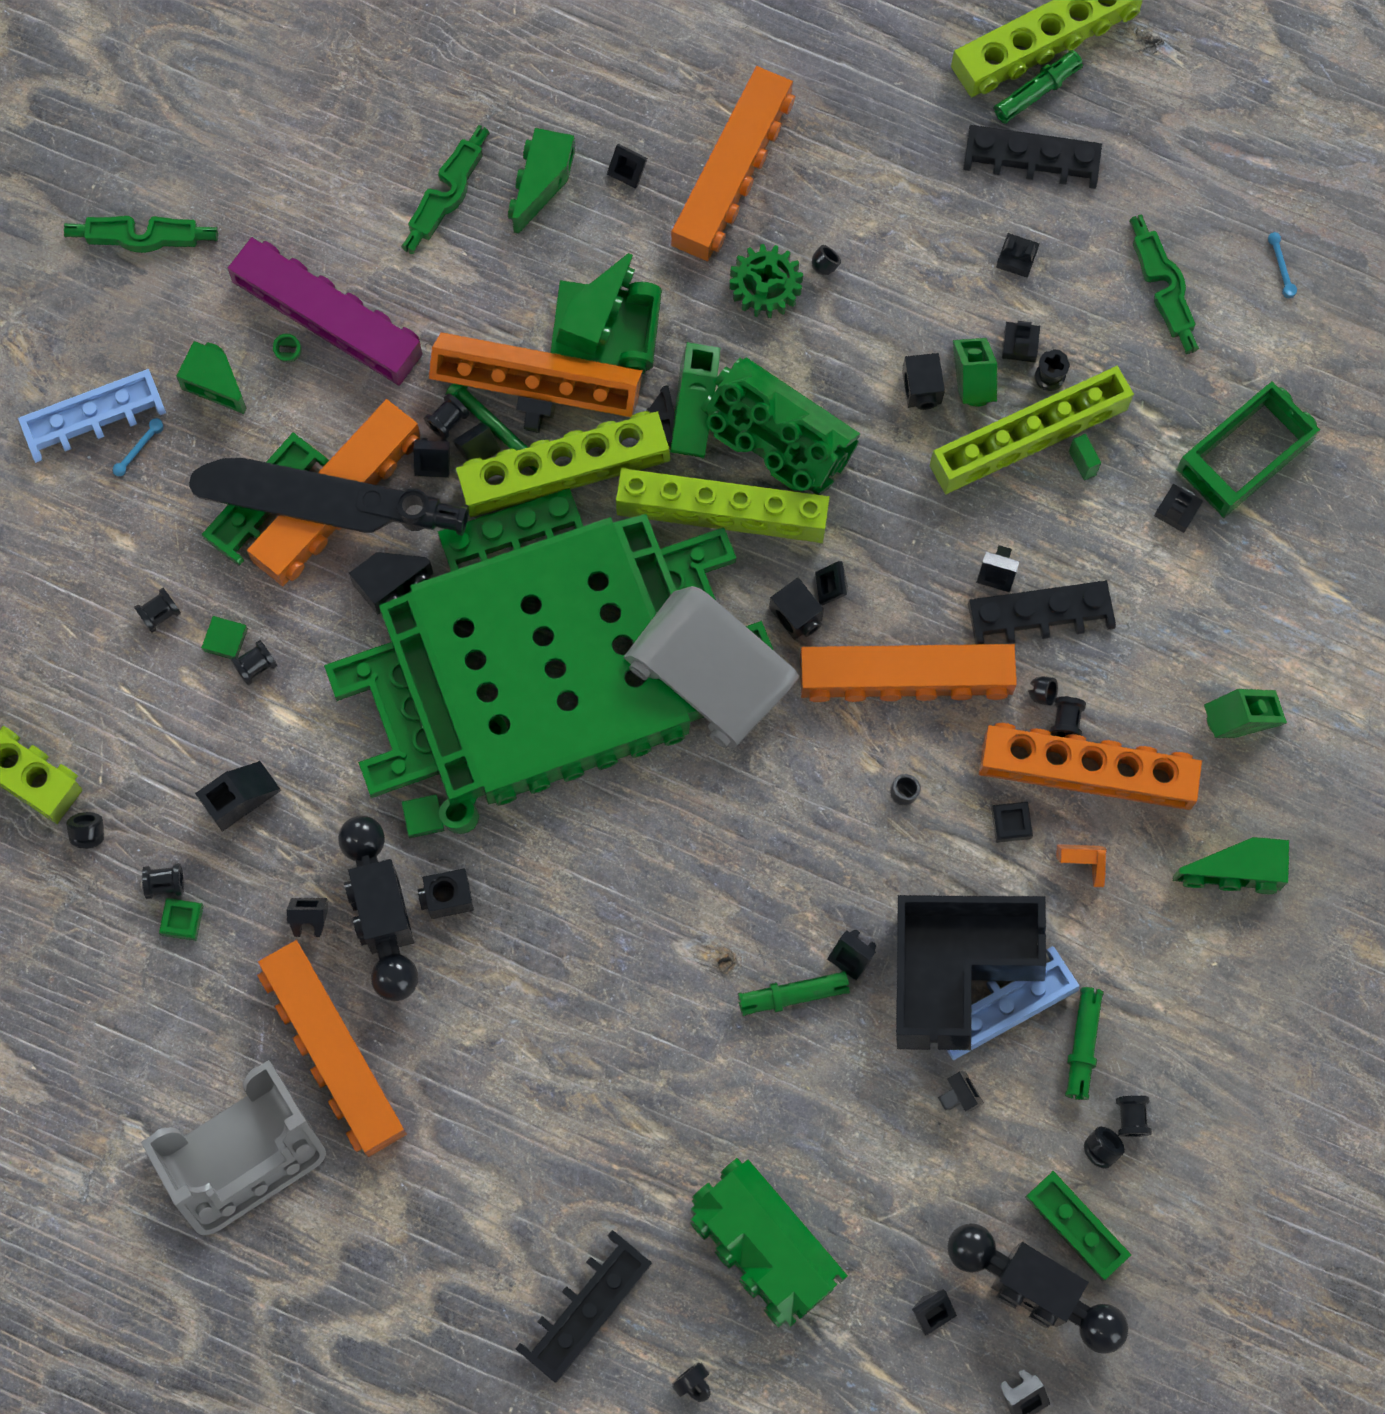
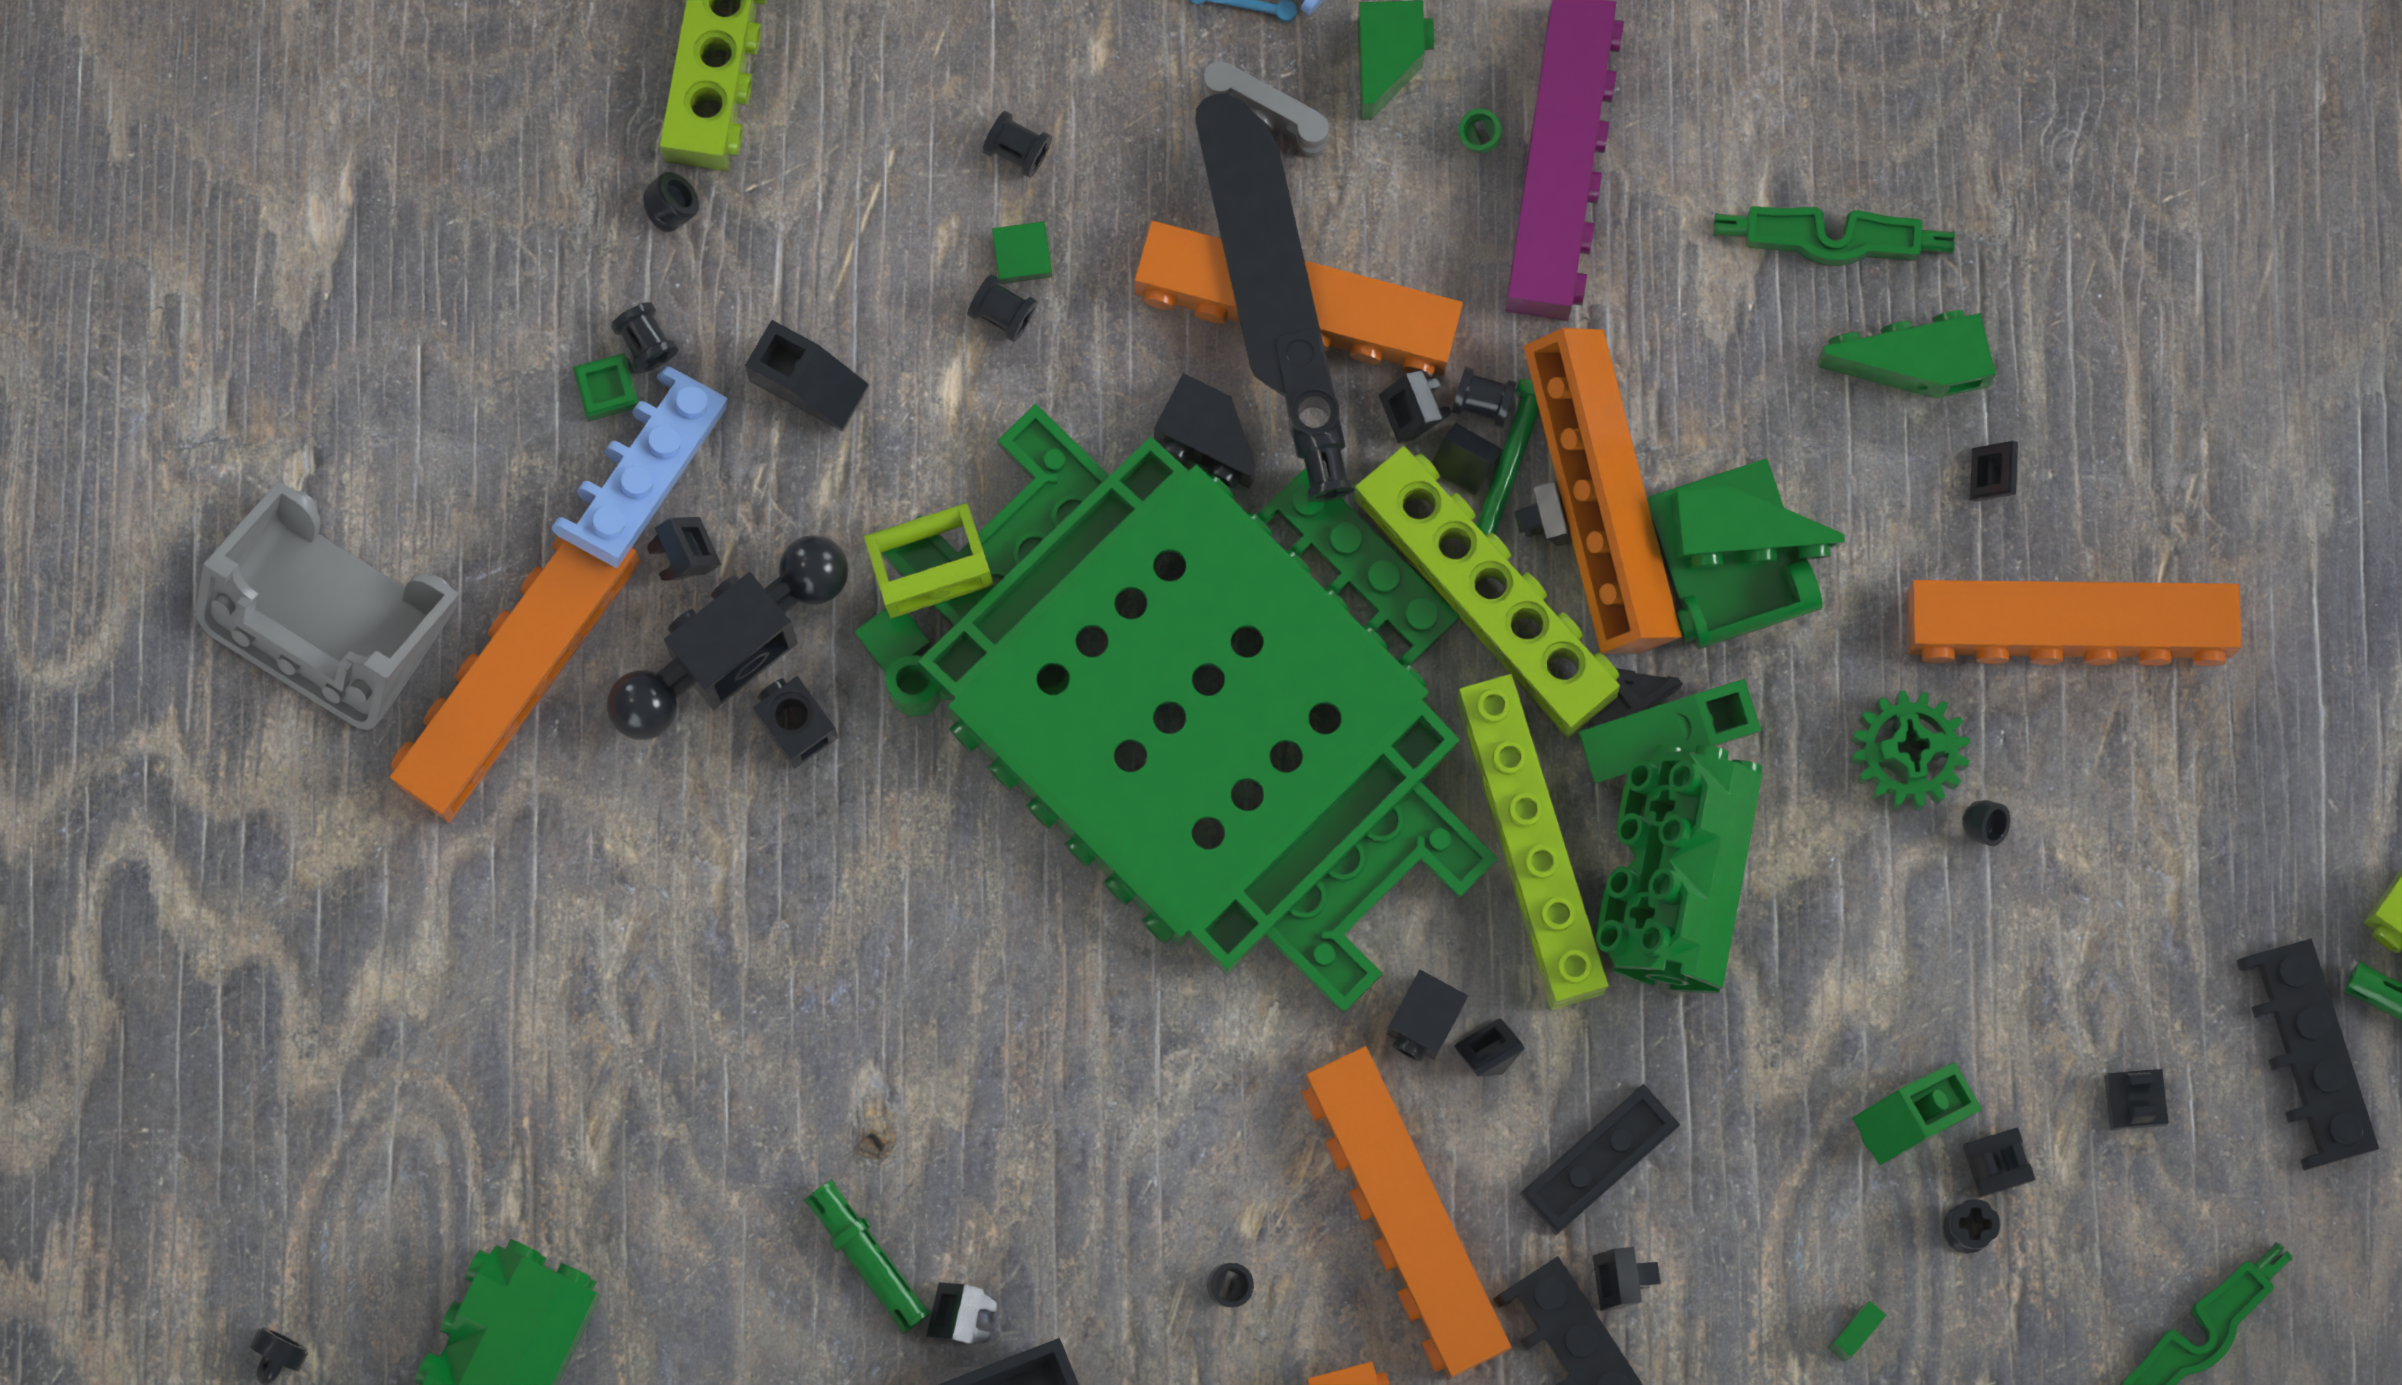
camera: 65 degrees right, 5 degrees up
green hinge [202,432,329,566] -> none
black hinge [515,1230,652,1383] -> none
light grey windscreen [623,586,799,748] -> none
black brick [902,353,945,410] -> none
lime brick [929,365,1134,495] -> none
none -> light blue hinge [552,366,728,568]
none -> lime tile [864,503,994,619]
none -> light grey plate [1203,61,1329,158]
none -> black tile [1520,1084,1680,1236]

